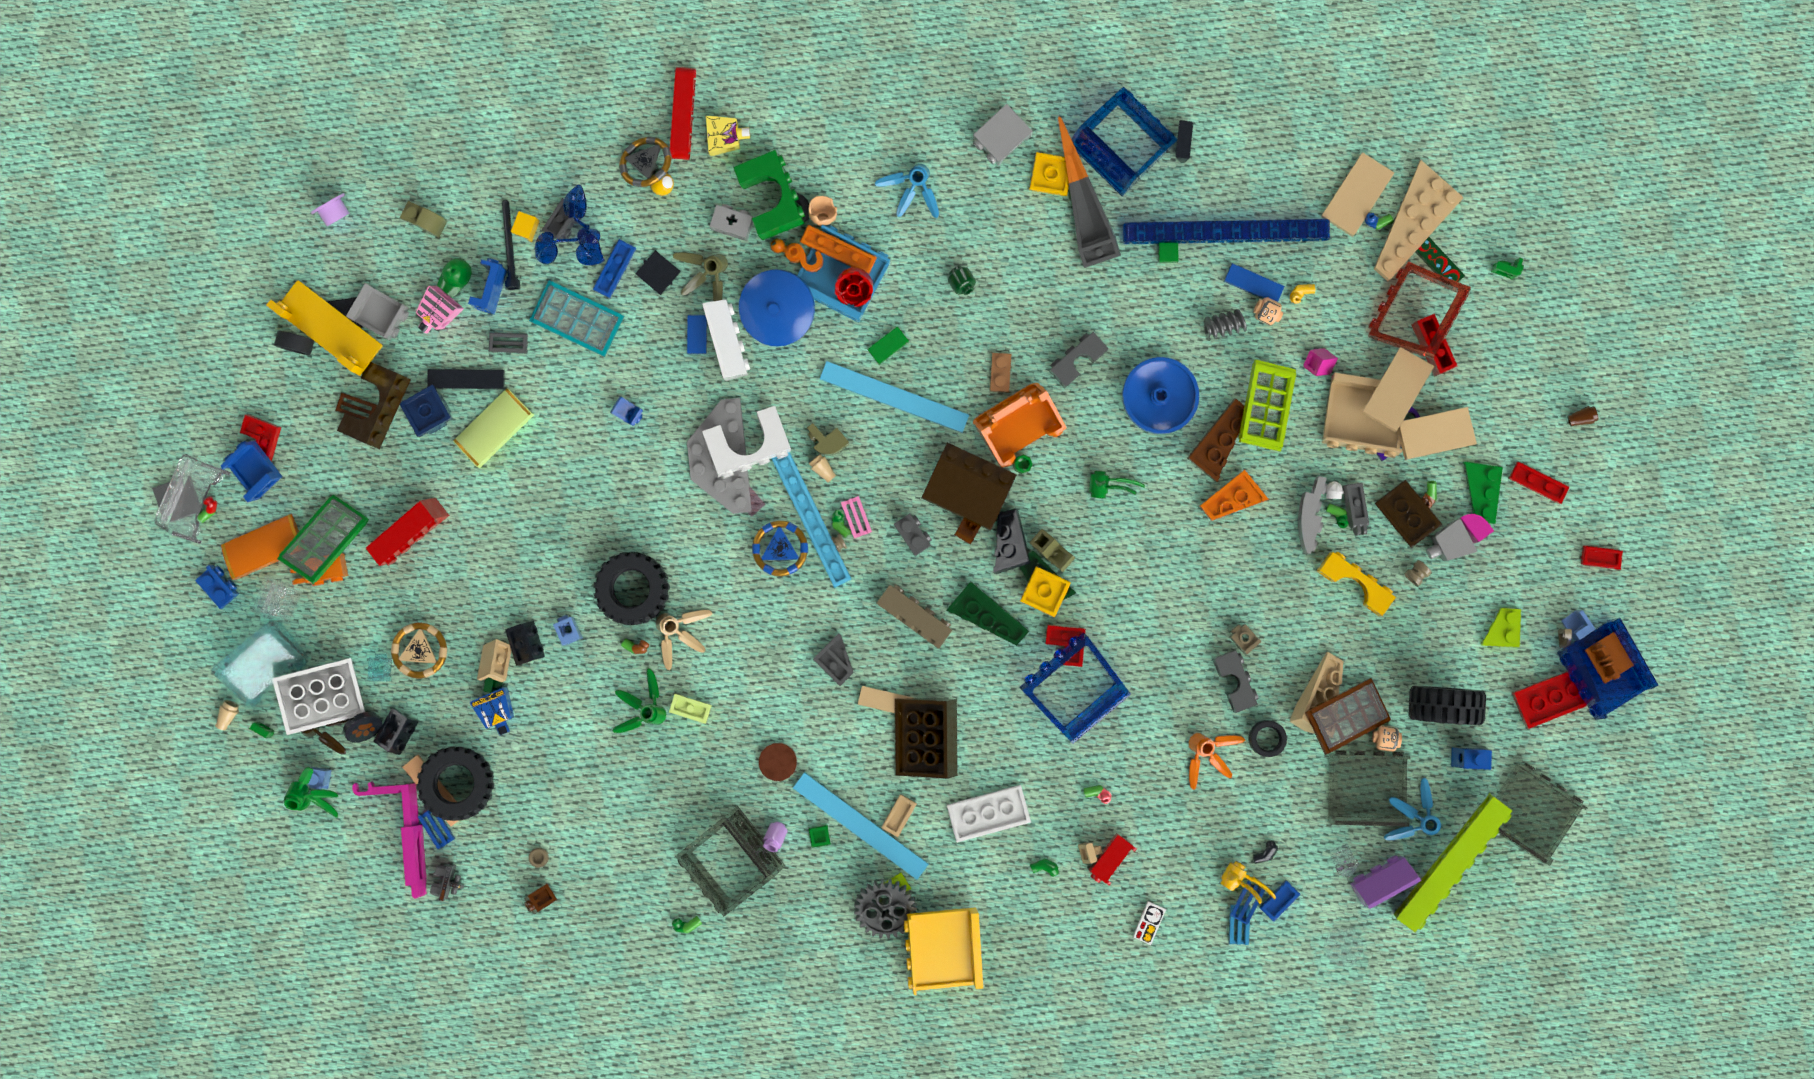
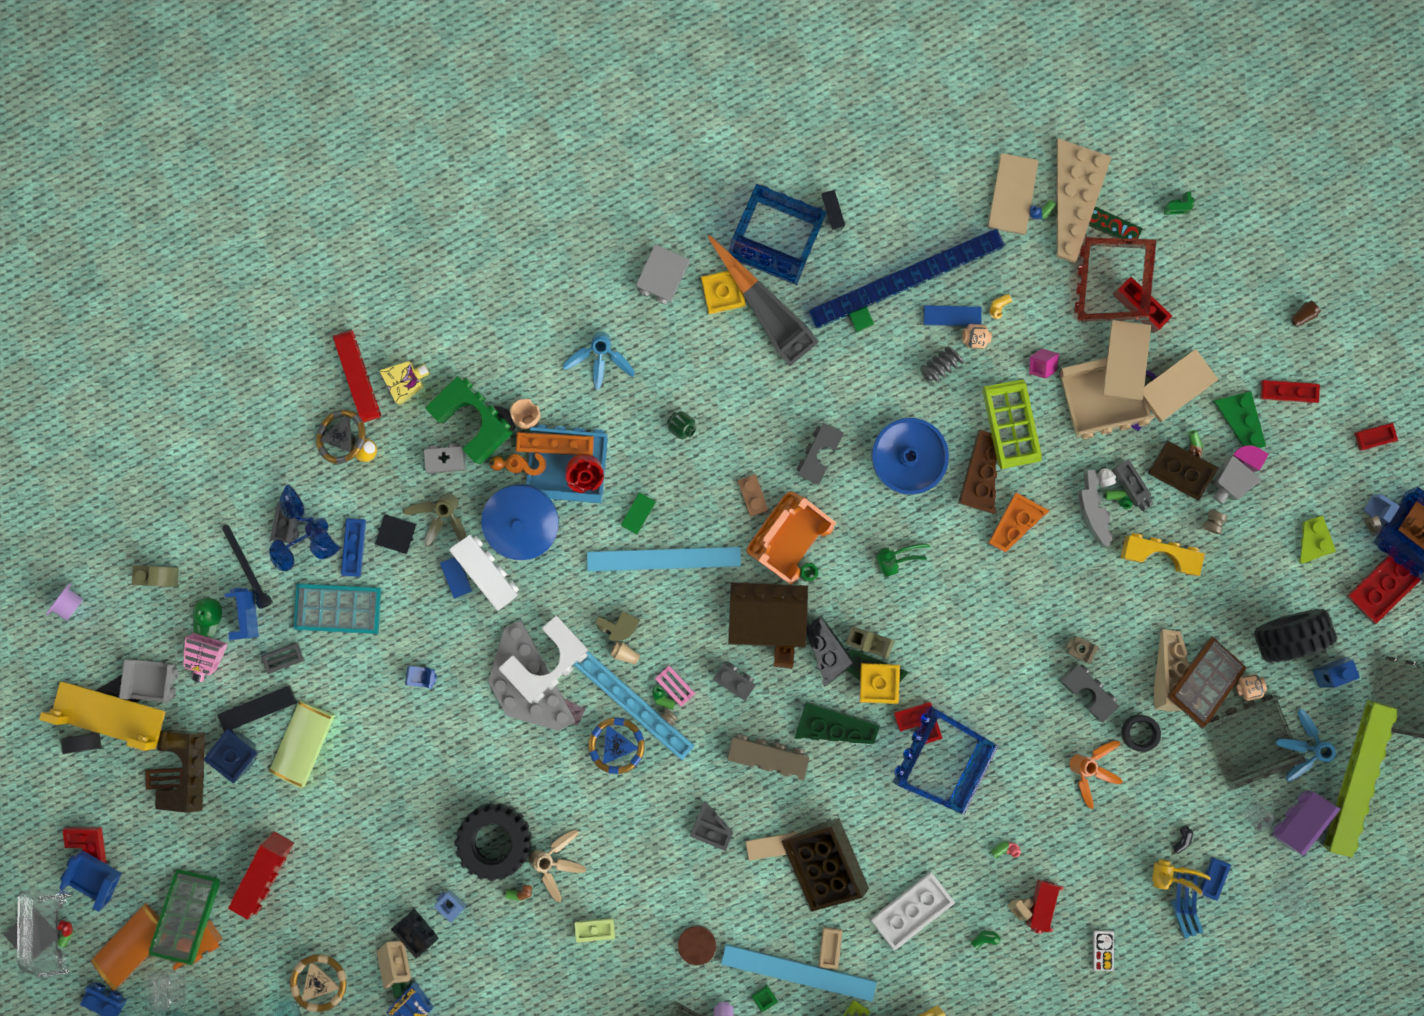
camera: 25 degrees left, 0 degrees up
yellow panel [511,211,540,242] -> none
green plant [612,668,666,733] -> none

